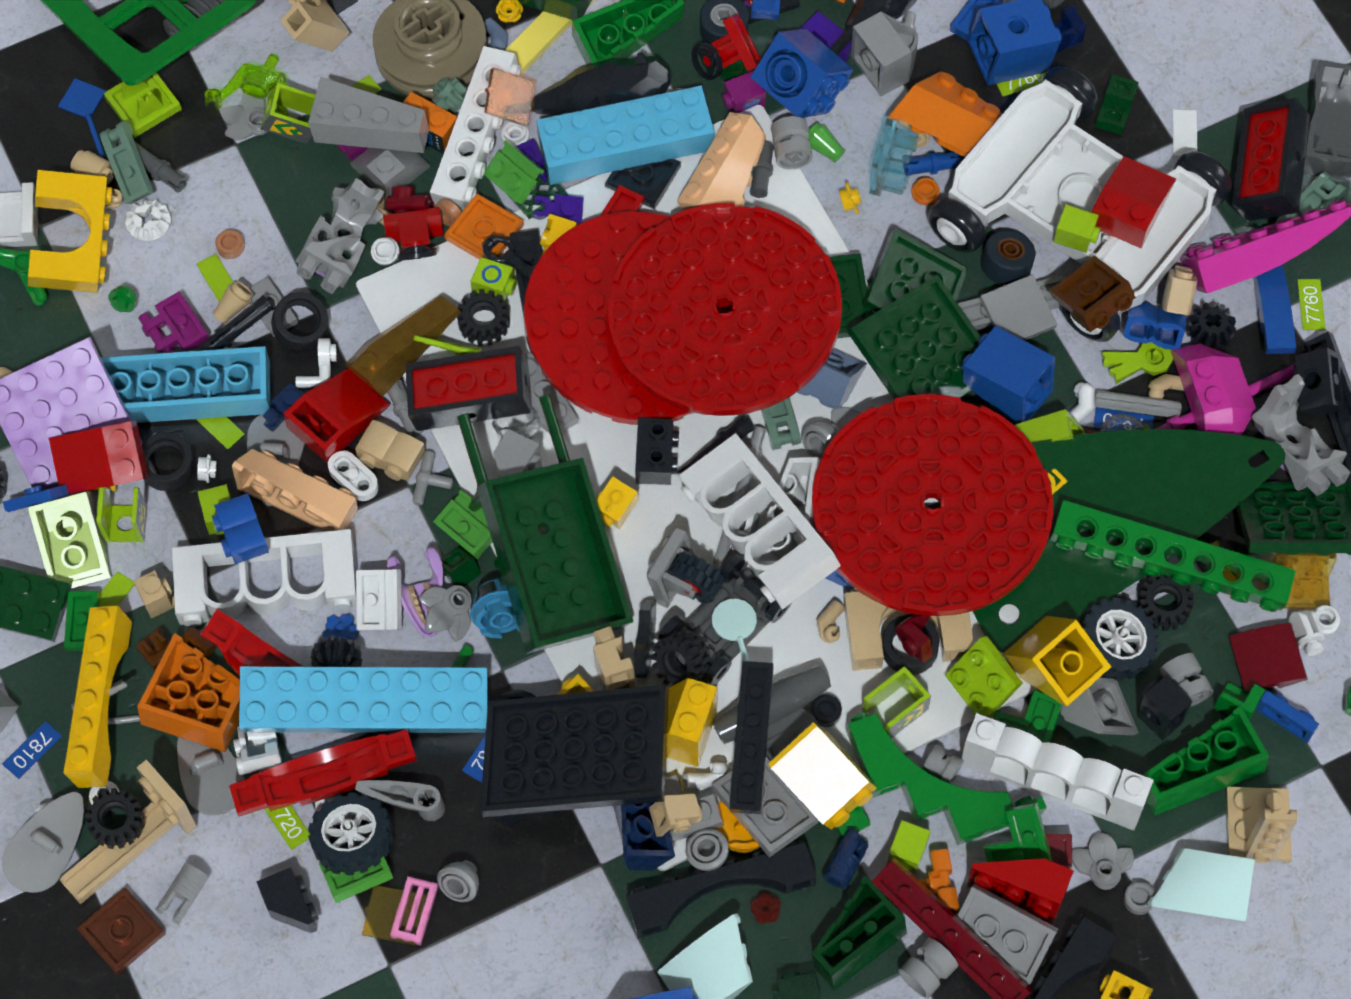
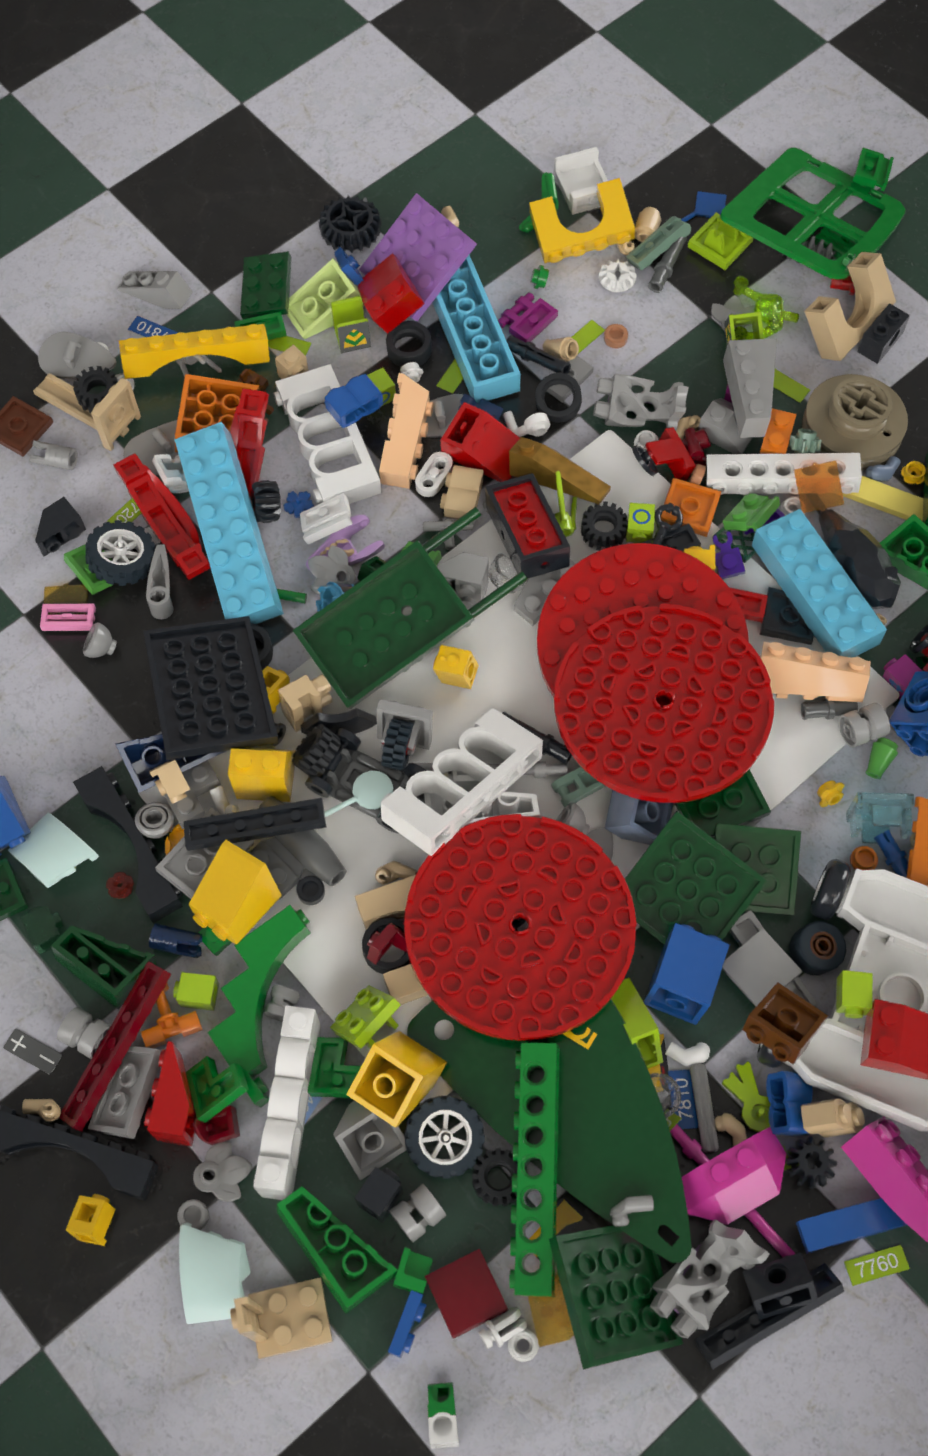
camera: 75 degrees right, 0 degrees up
black brick [635,418,679,485] -> none
lime piece [862,666,931,738] -> none
none -> light grey arm [610,1195,654,1227]

